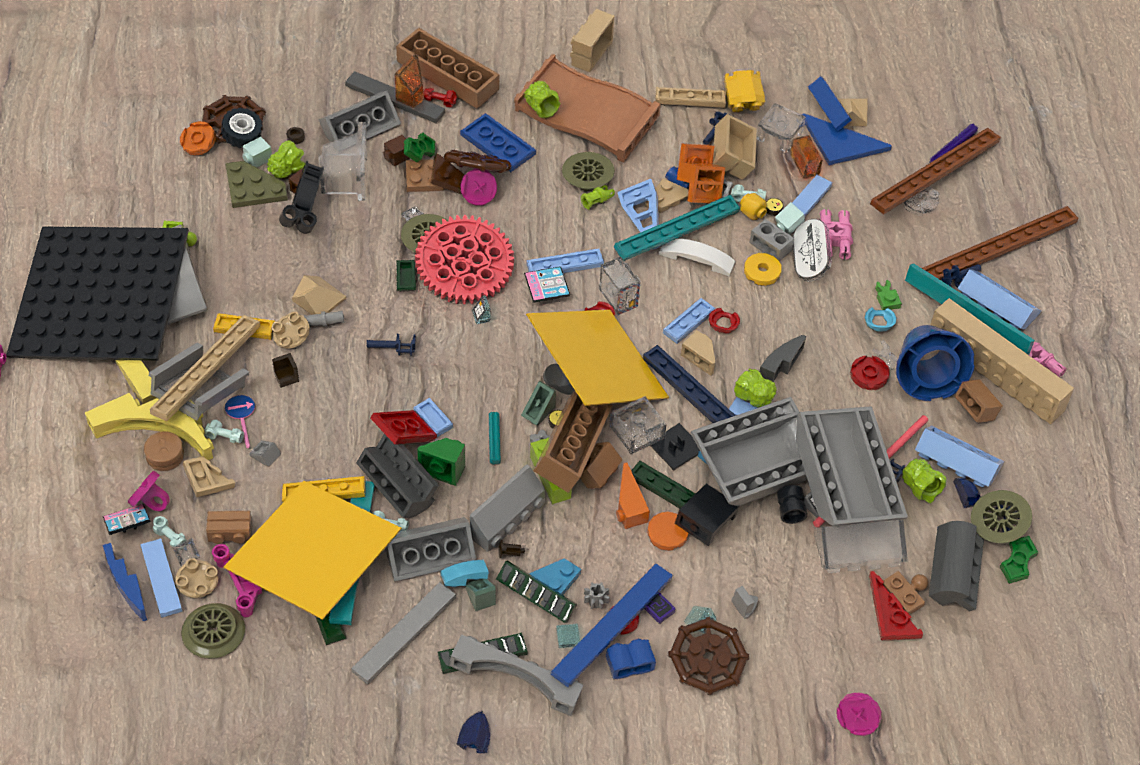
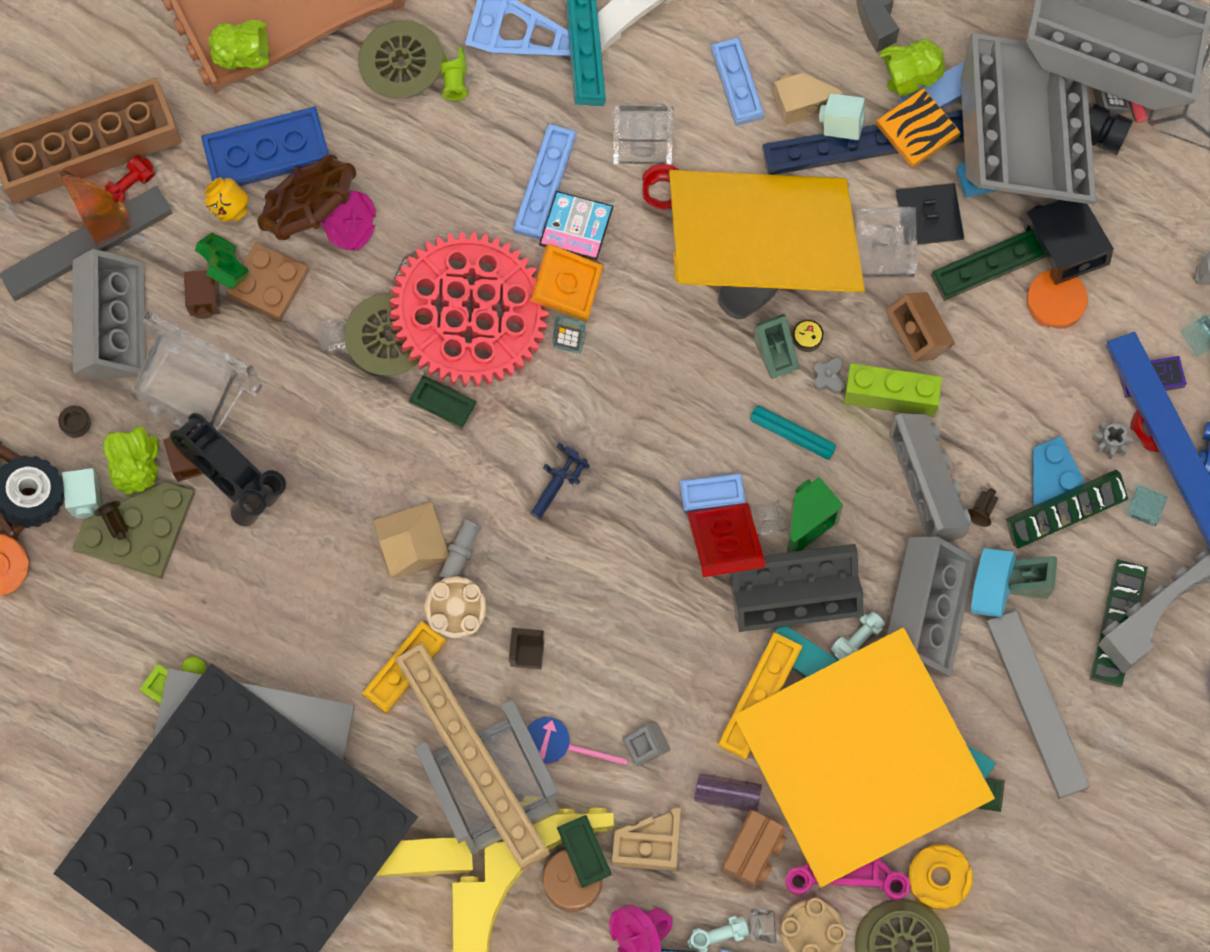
camera: 55 degrees left, 20 degrees up
light aqua bar [205,420,244,443] -> none
reddish brown wing [431,153,465,194] -> none
medium nougat brick [533,390,613,493] -> none
orange slope [616,462,650,529] -> none
red piece [709,308,740,334] -> none
none -> dark brown piece [95,501,128,540]
none -> yellow head [204,177,249,222]
none -> light orange tile [530,244,604,322]
none -> dark green tile [557,815,612,888]
none -> clear purple axle [694,773,762,812]
none -> light aqua brick [819,93,865,140]
none -> light orange tile [876,88,960,169]
none -> yellow tile [908,844,973,910]

